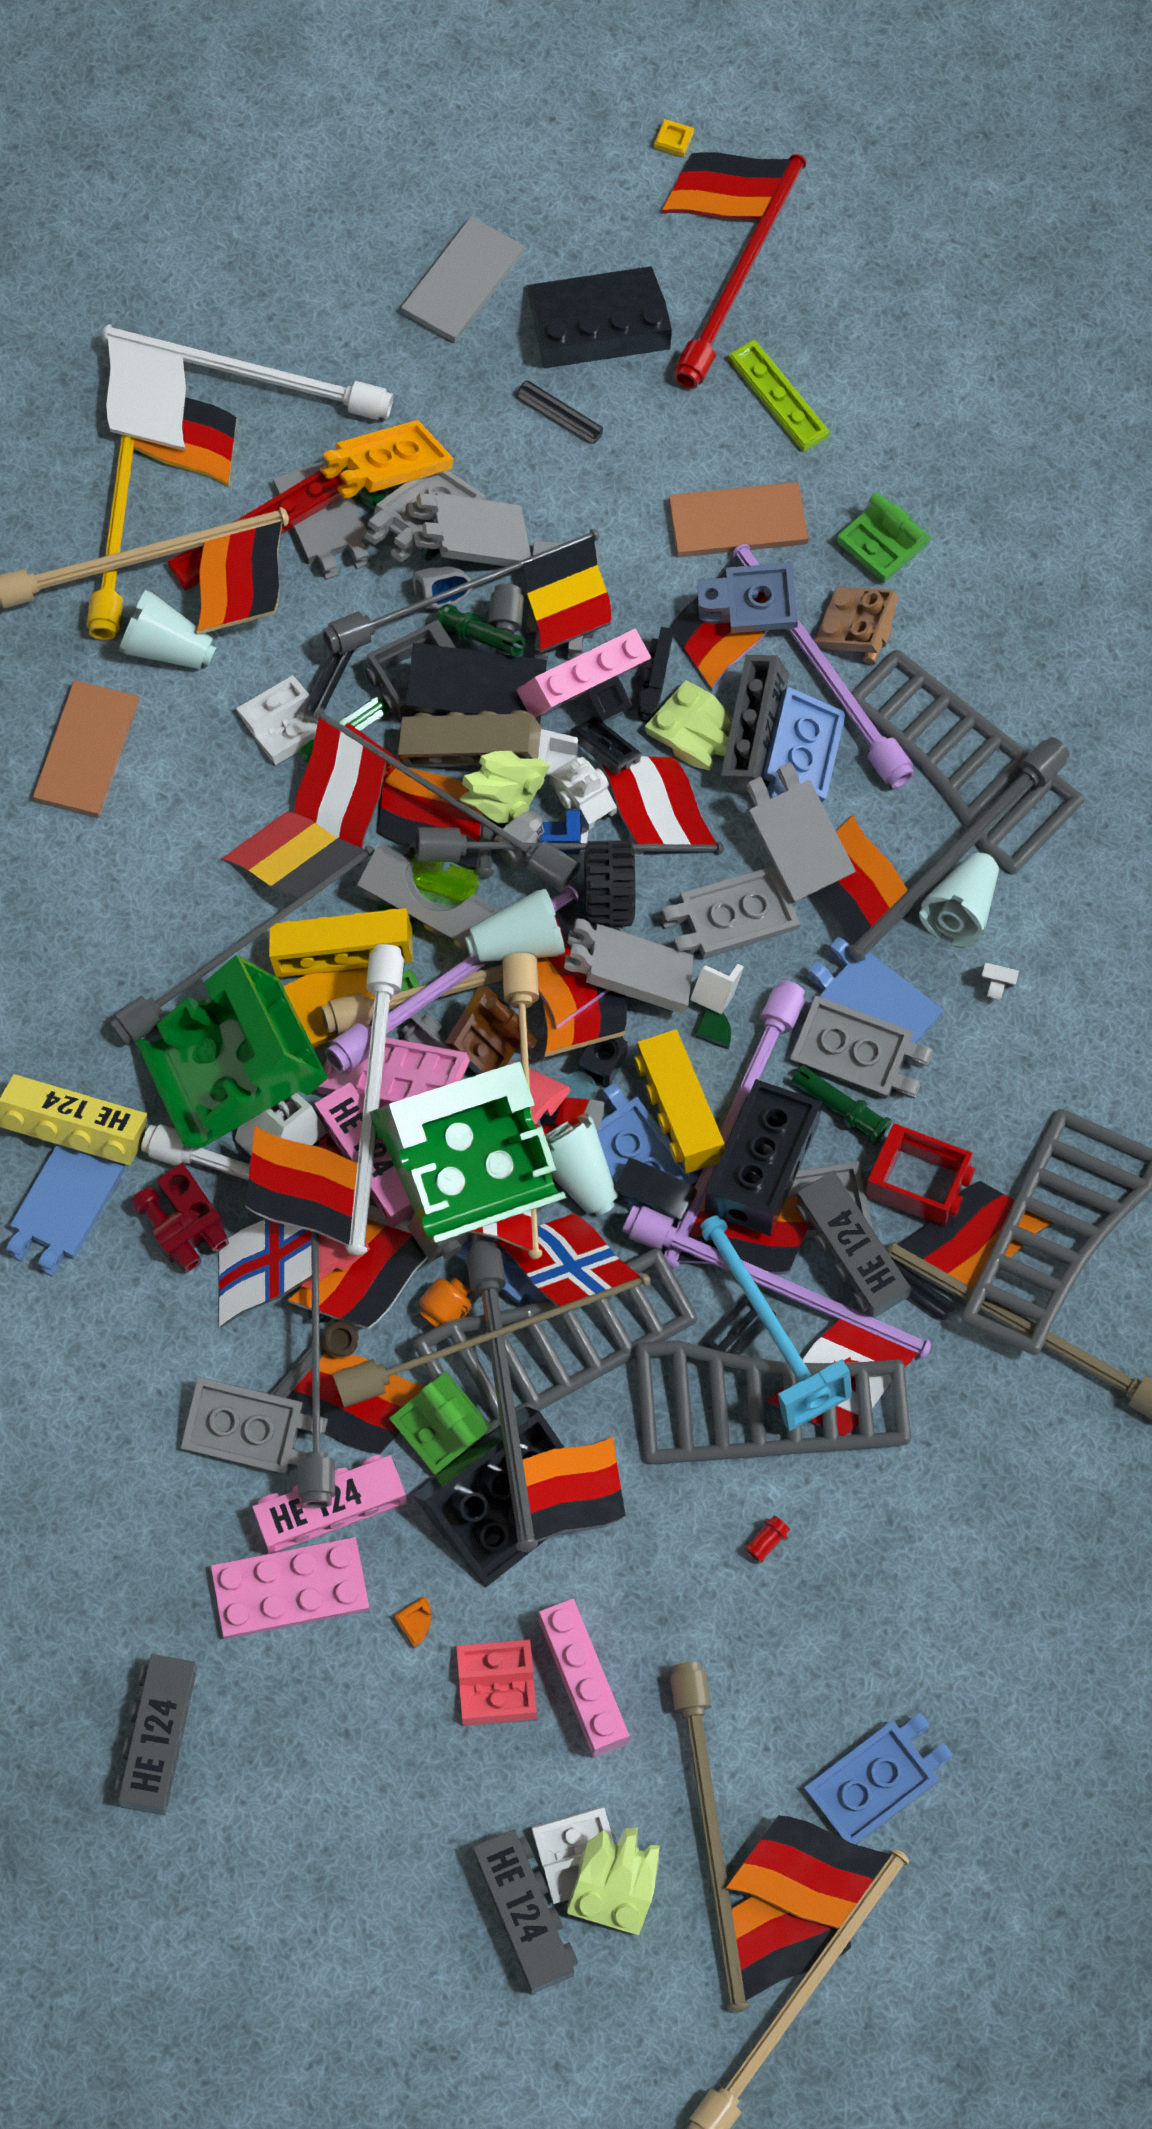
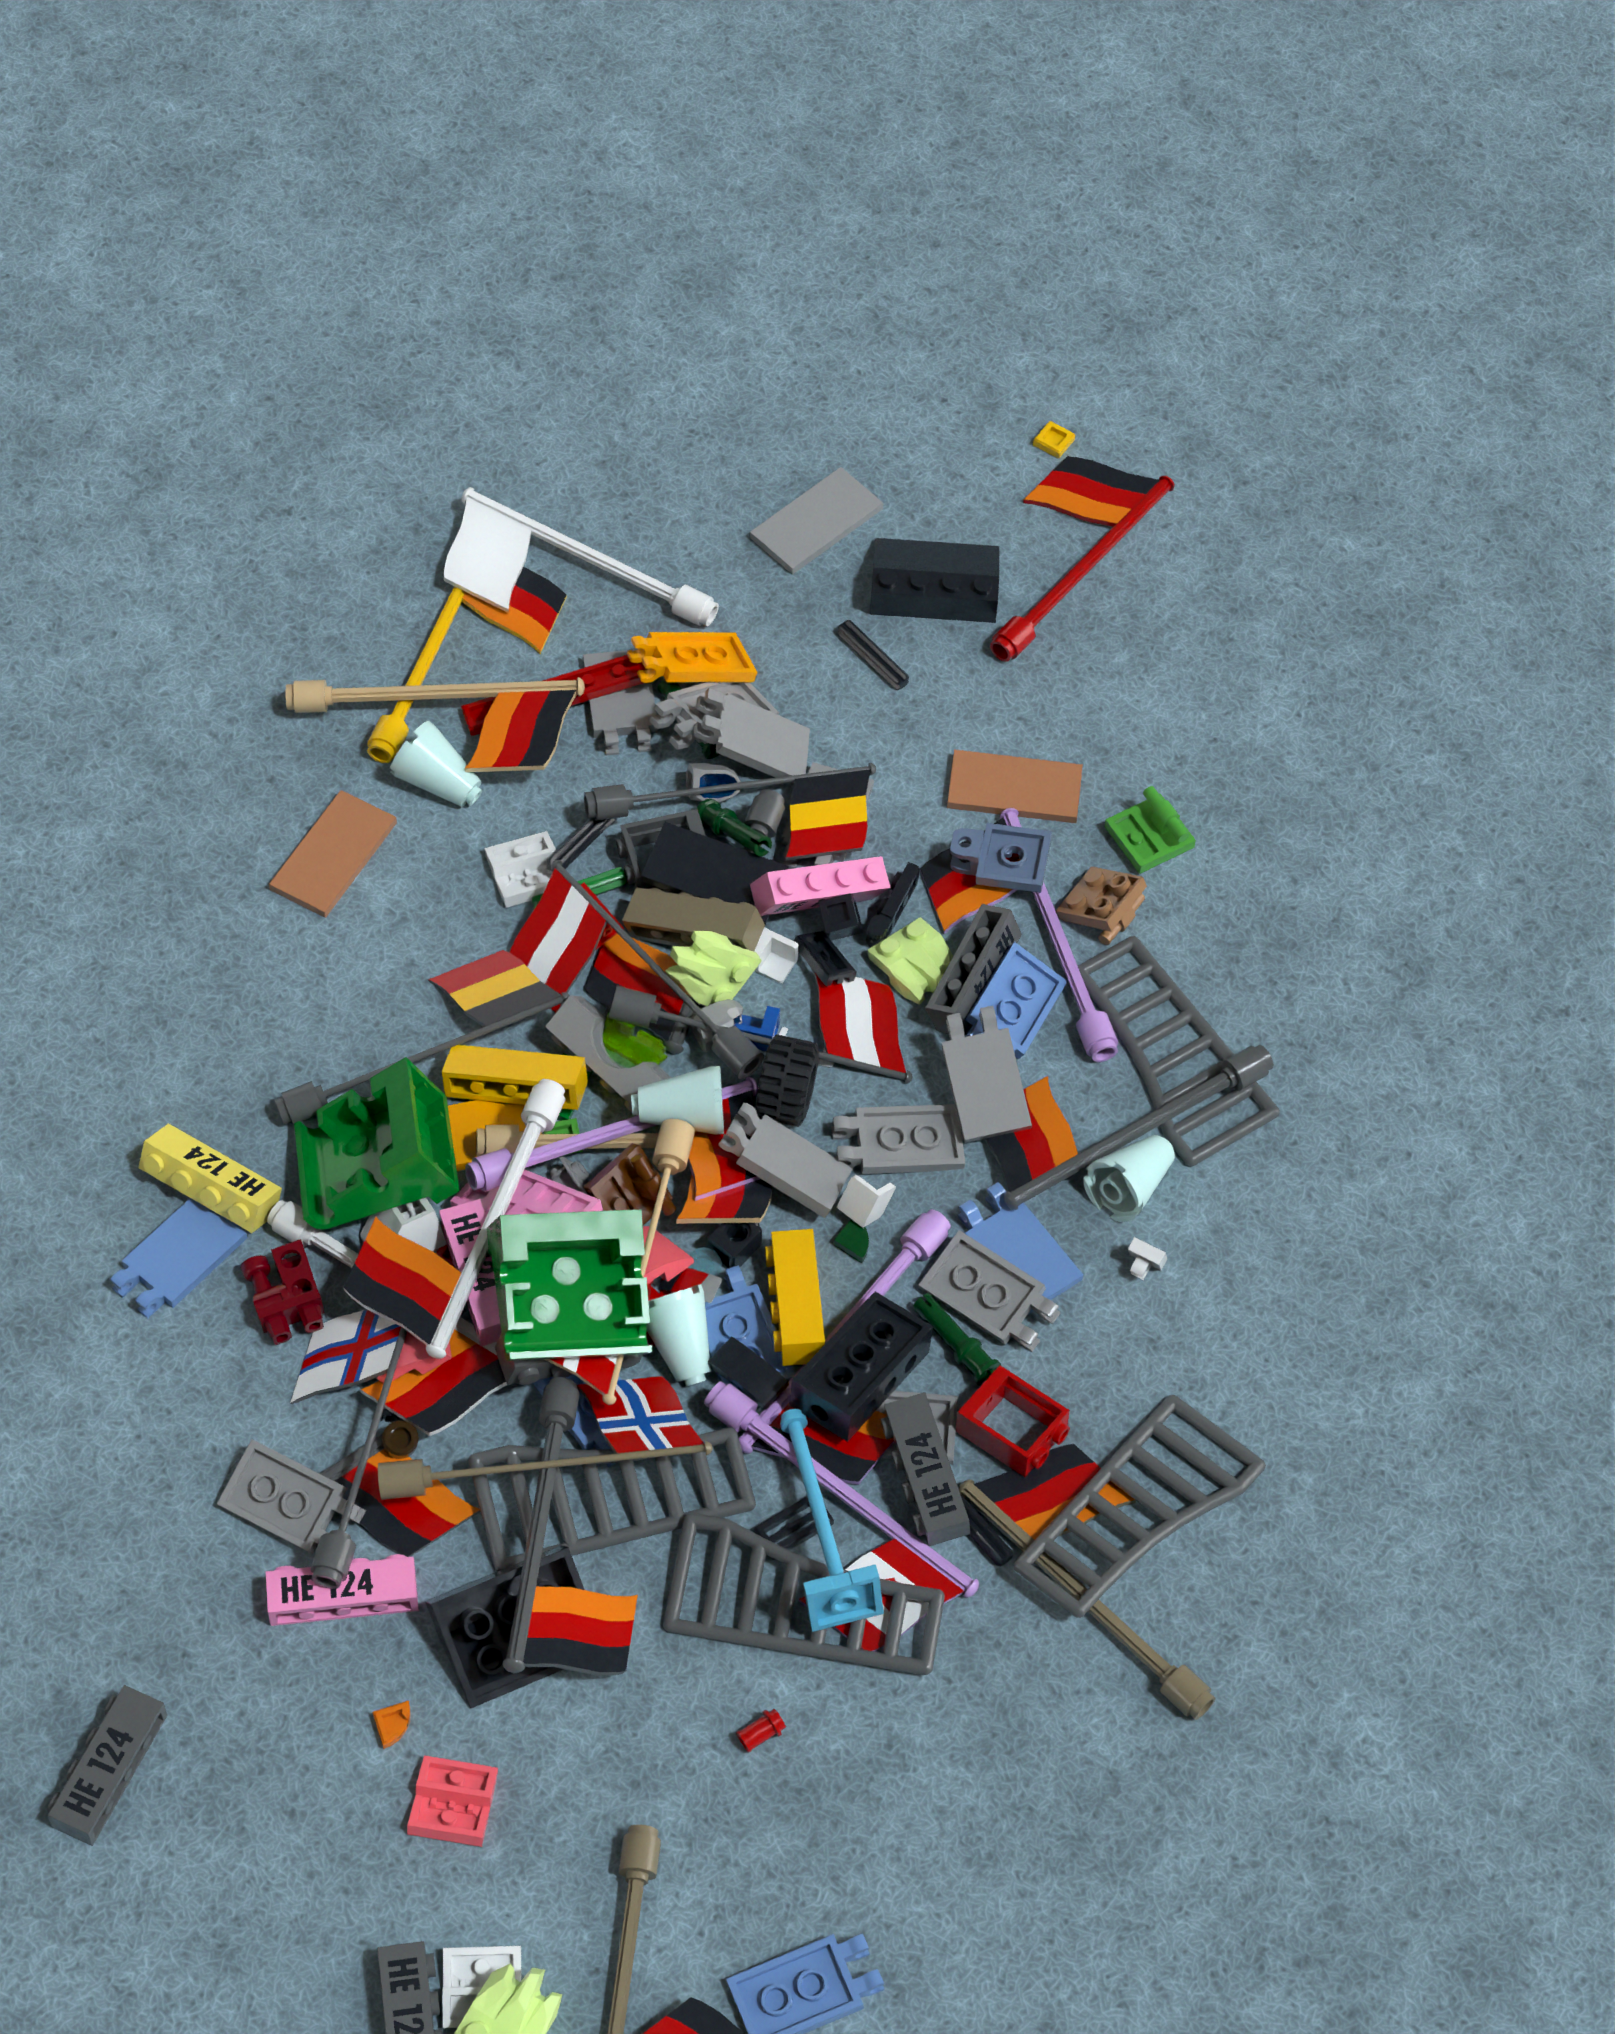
camera: 15 degrees right, 10 degrees down
bright pink plate [211,1537,370,1639] -> none
bright green plate [389,1371,492,1475] -> none
orange head [419,1277,472,1327] -> none
bright pink brick [539,1598,630,1758] -> none
white hinge [550,757,617,831] -> none
lime tile [728,339,830,452] -> none

